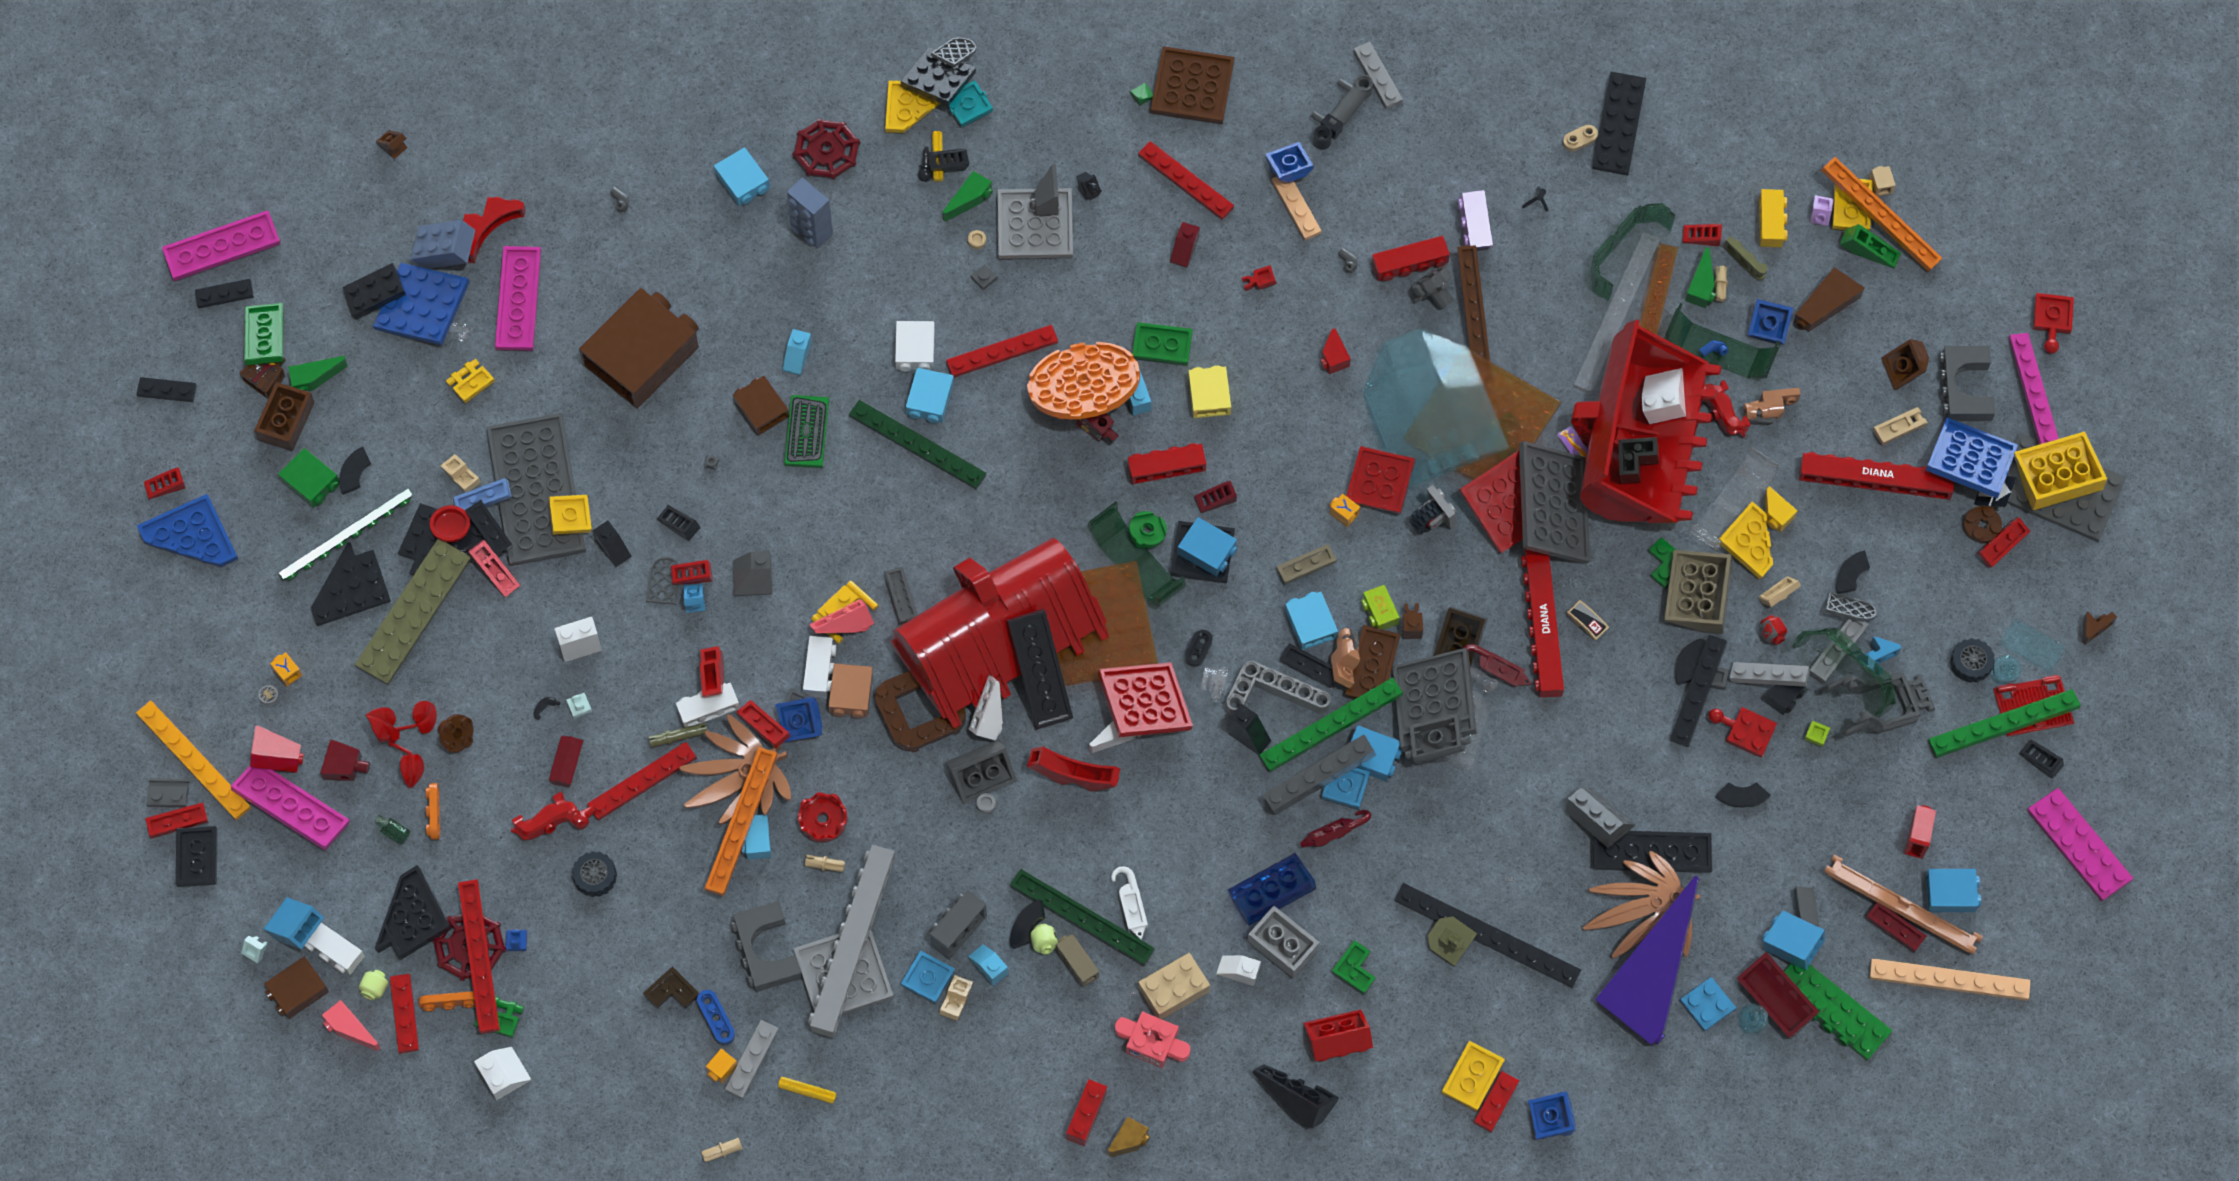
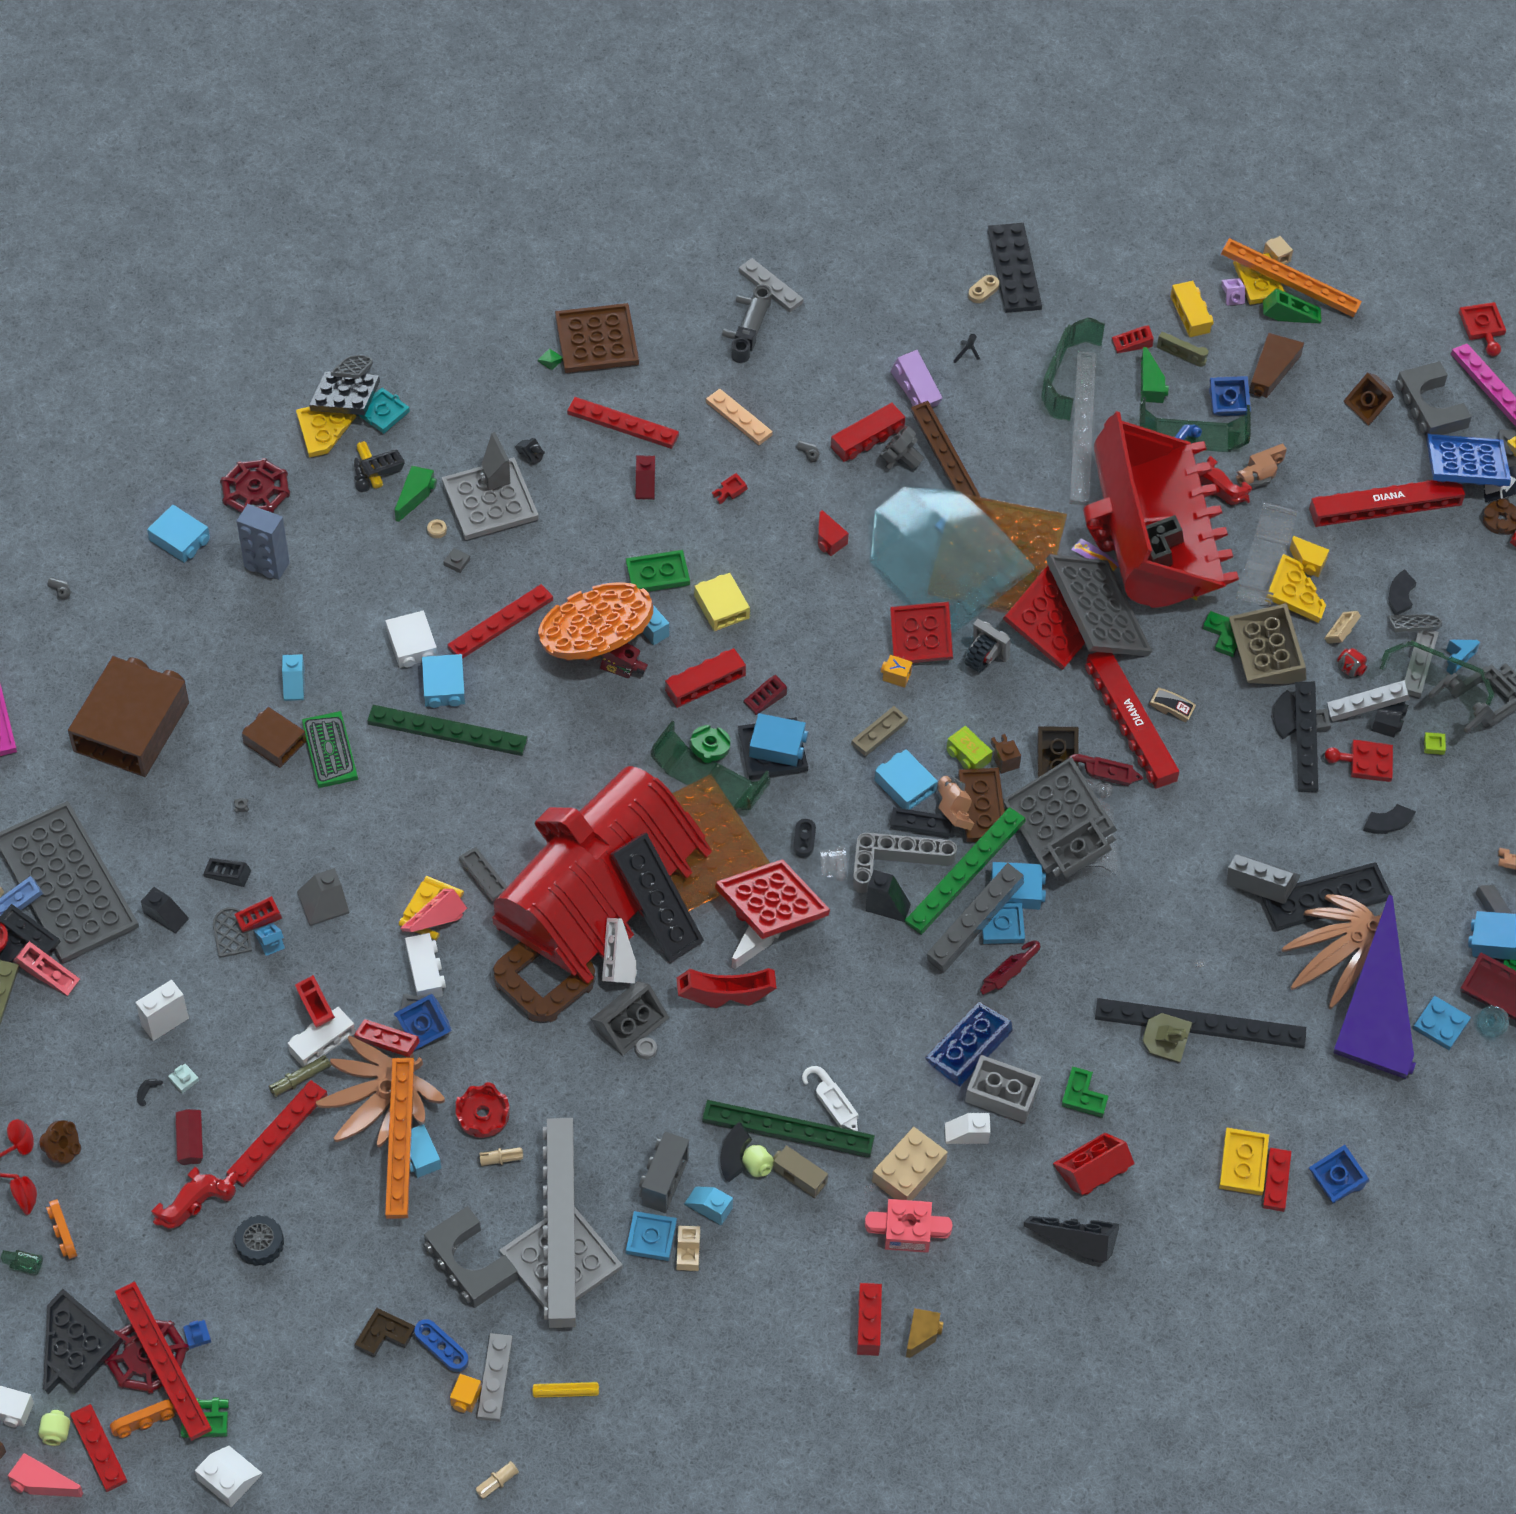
camera: 20 degrees left, 10 degrees down
yellow plate [549,495,592,535] -> none
nougat brick [829,664,873,718] -> none
blue slope [1265,142,1314,182] -> none
clear orange plate [1640,243,1678,335] -> none
white slope [1642,368,1686,424] -> none
tan axle [1714,266,1728,302] -> none
tan plate [1873,407,1928,445] -> none

